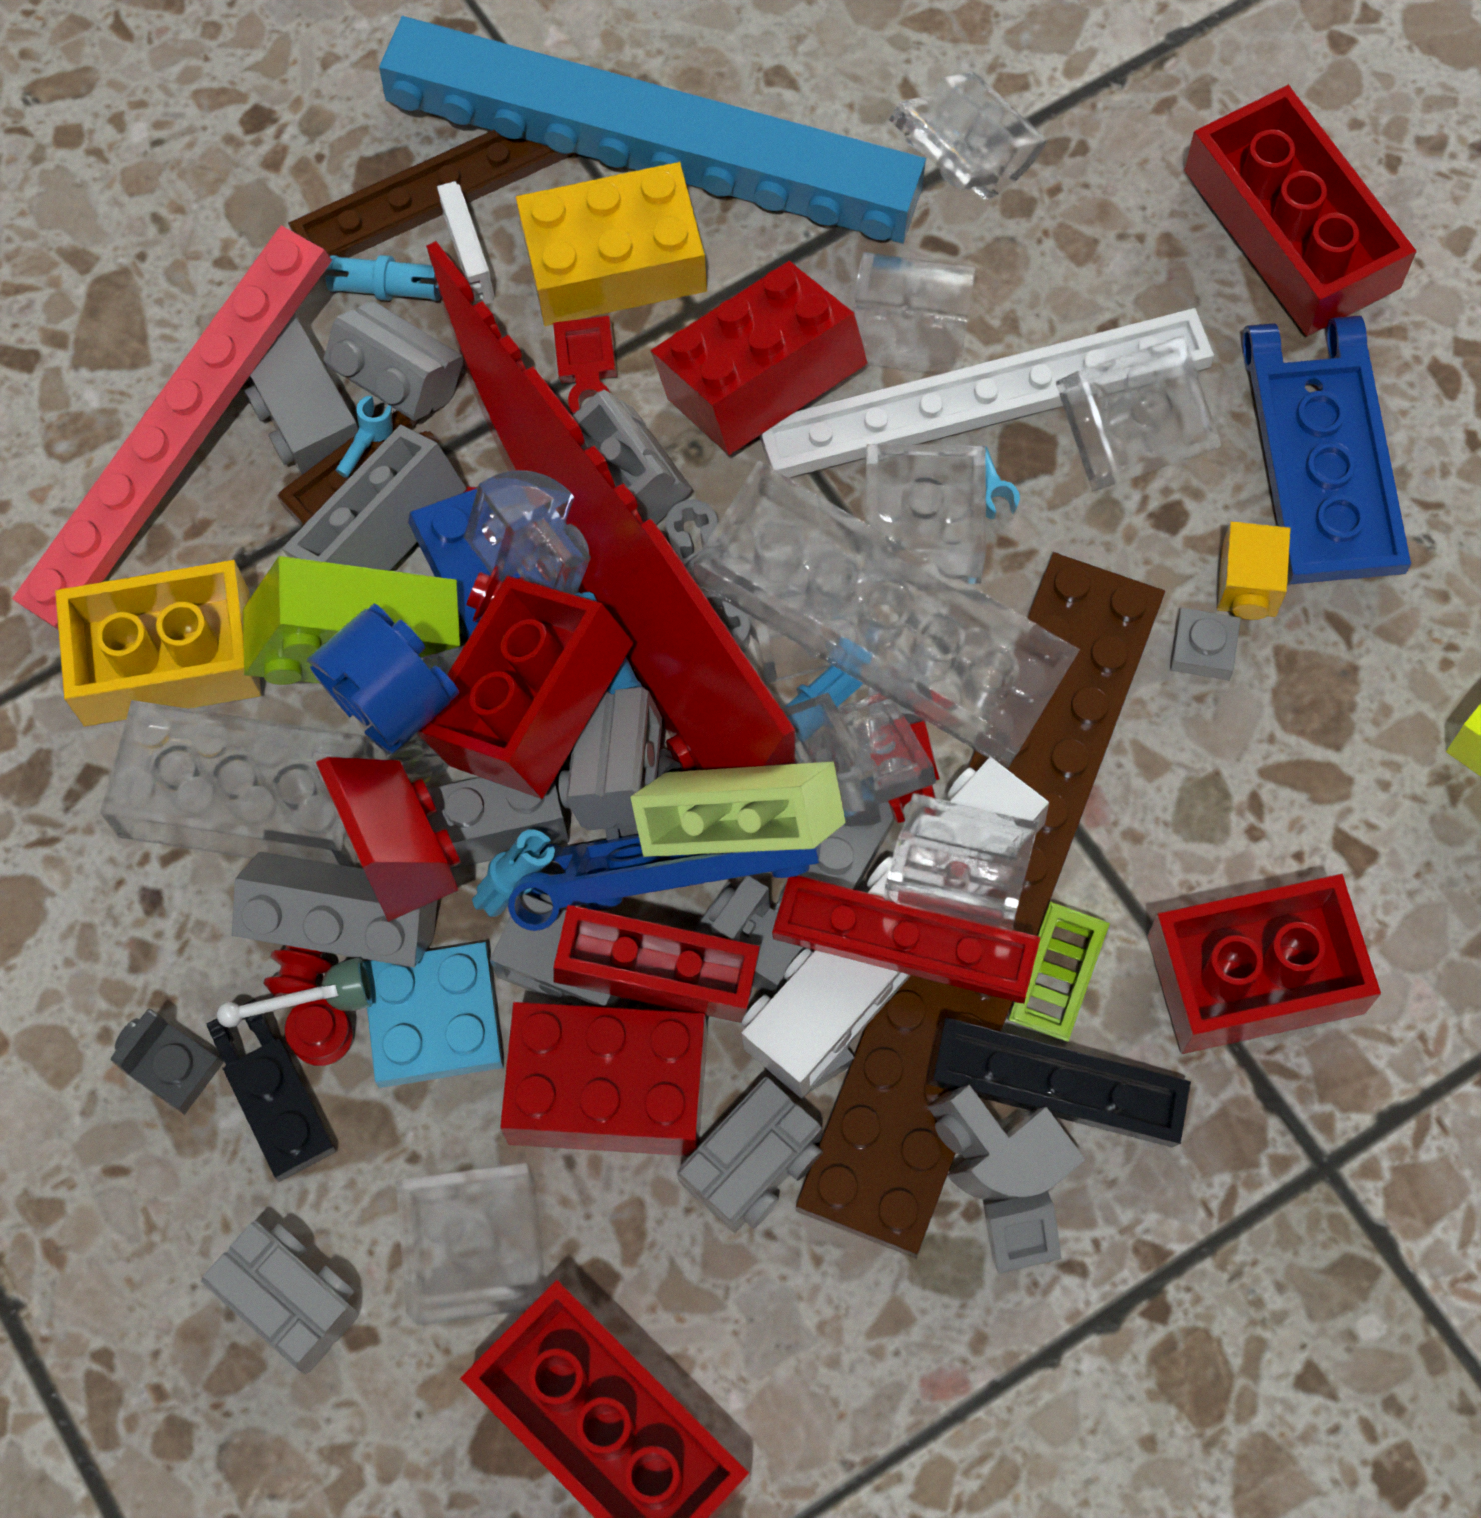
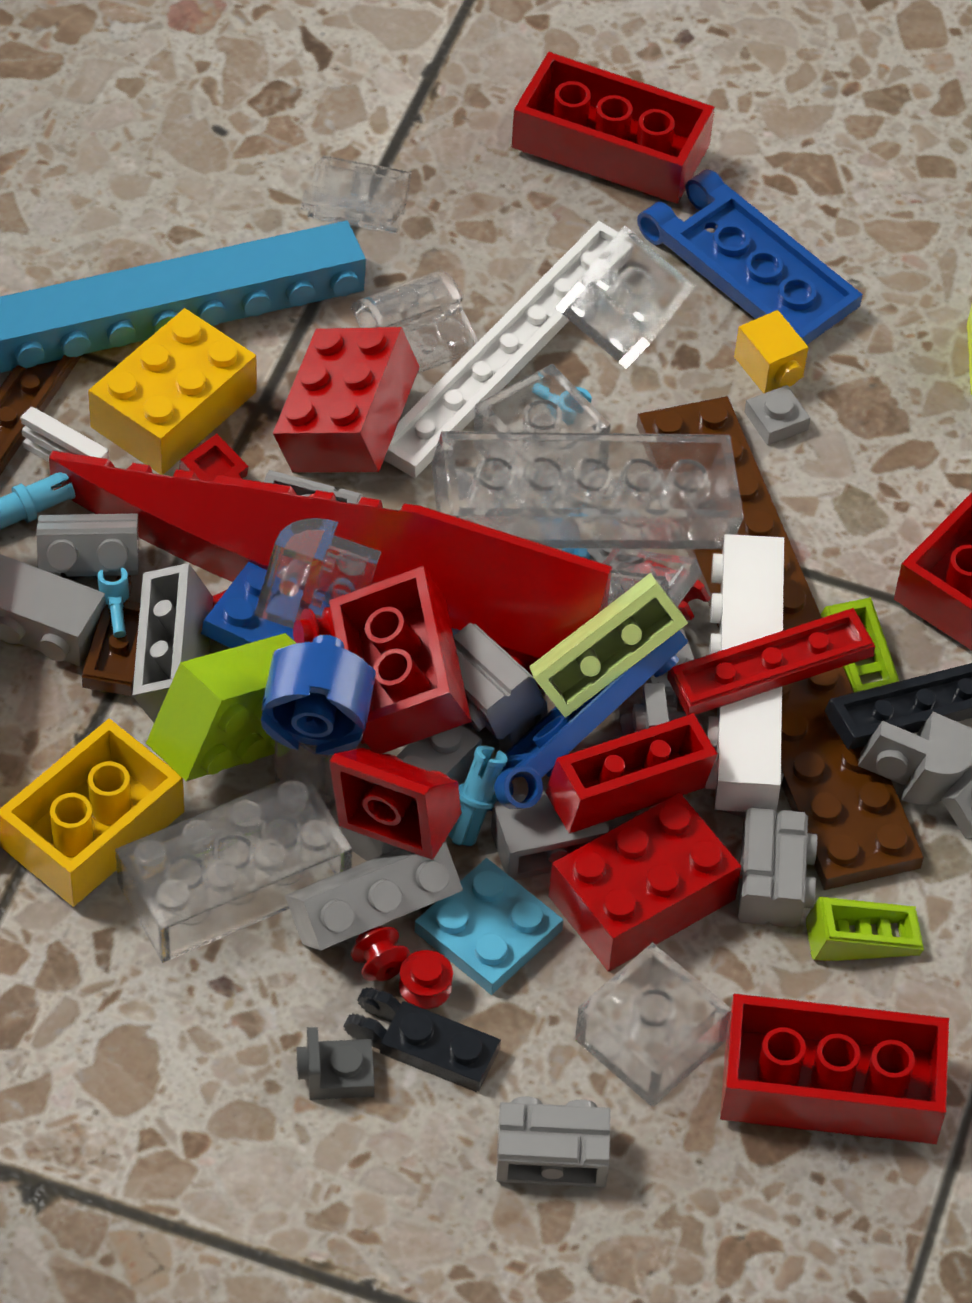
camera: 45 degrees left, 15 degrees down
hinge [217,957,372,1027] -> none
clear brick [884,793,1039,931] -> none
none -> lime slope [806,897,924,961]

